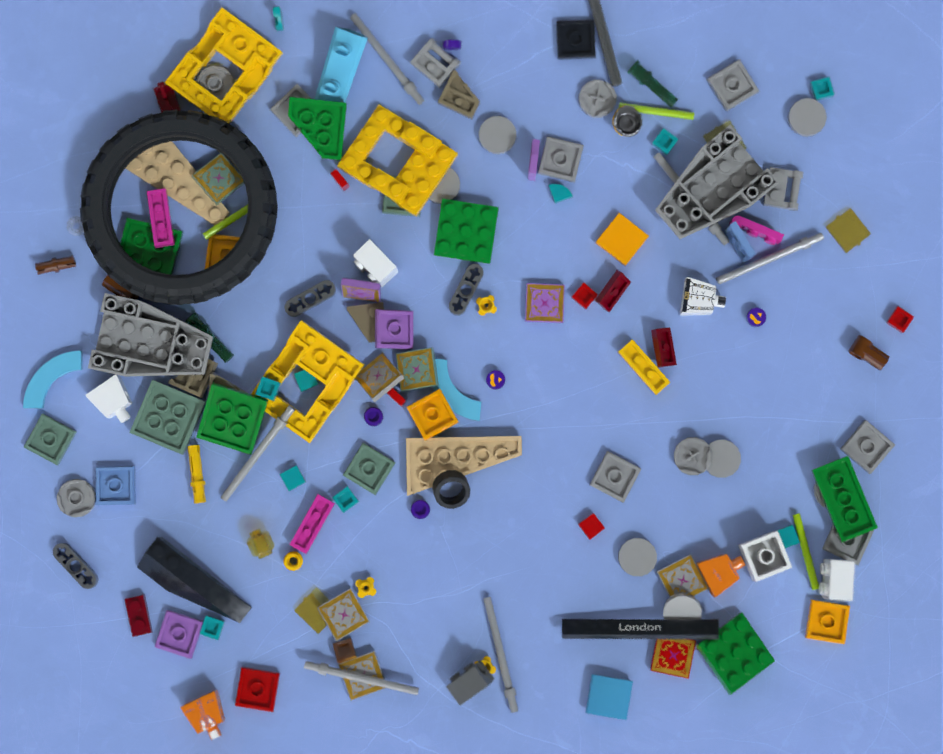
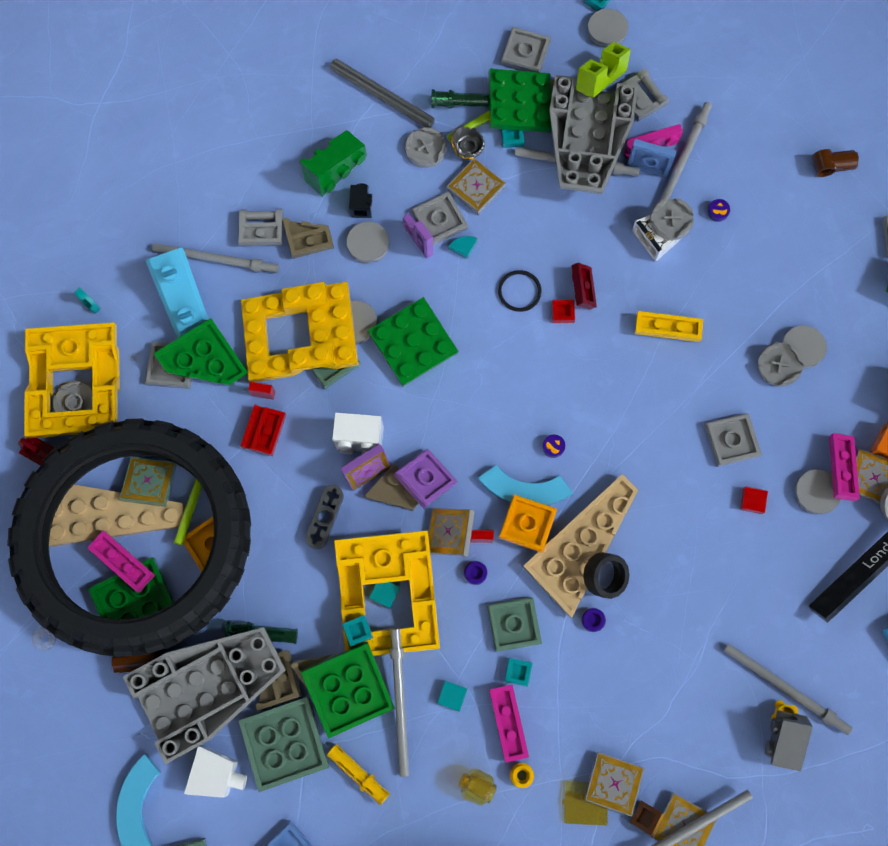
camera: 45 degrees left, 10 degrees down
reddish brown pin [35,255,76,275] -> none
yellow plate [355,577,376,598] -> none
tile [396,347,439,391] -> none
dark purple tile [443,40,462,50] -> none
dark grey beam [449,264,483,316] -> none
yellow plate [476,295,497,316] -> none
tile [525,283,565,323] -> none
black tile [556,20,596,60] -> none
light orange tile [595,213,649,266] -> none
dark red plate [651,327,677,368] -> none
clear yellow piece [826,208,871,253] -> none
red tile [886,306,914,333] -> none
none -> red plate [240,404,286,457]
none -> green wedge [300,130,367,197]
none -> black brick [349,183,372,218]
none -> tile [447,158,506,215]
none -> green plate [488,68,552,133]
none -> black piece [498,270,542,312]
none -> lime arch [576,41,631,98]
none -> light grey tile [650,198,694,241]
none -> dark pink plate [829,433,860,502]

